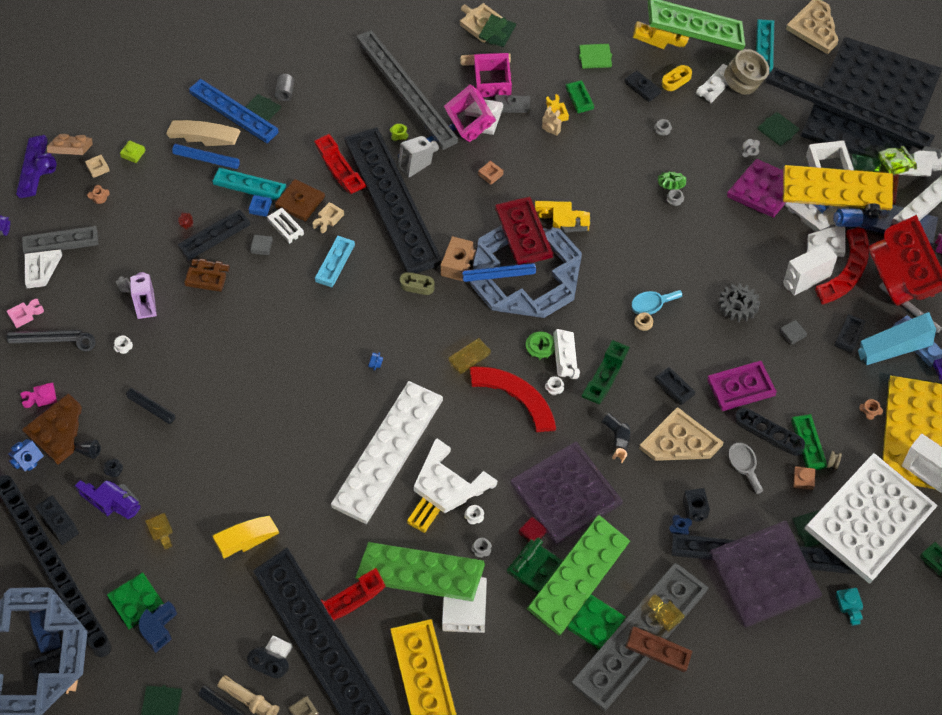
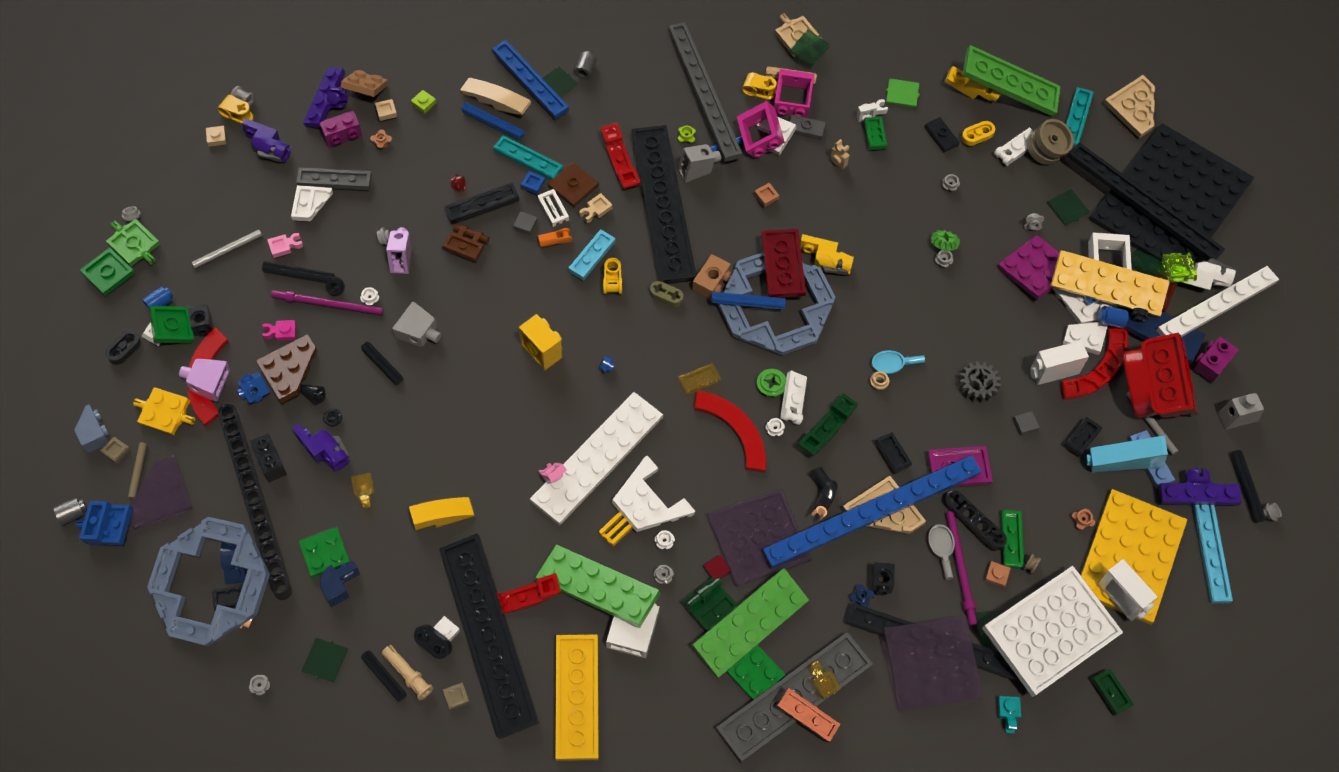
camera: 10 degrees right, 5 degrees up
yellow plate [546,94,569,122] -> none
none -> magenta bar [271,290,383,315]
none -> magenta brick [319,111,362,148]
none -> light grey torso [392,301,442,347]
none -> yellow brick [519,314,562,371]
none -> orange bar [538,228,573,248]
none -> bright pink plate [538,462,567,482]
none -> yellow piece [603,258,622,294]
none -> yellow piece [742,73,777,100]
none -> blue plate [762,455,982,569]
none -> white plate [856,99,888,122]
none -> magenta bar [946,511,978,627]

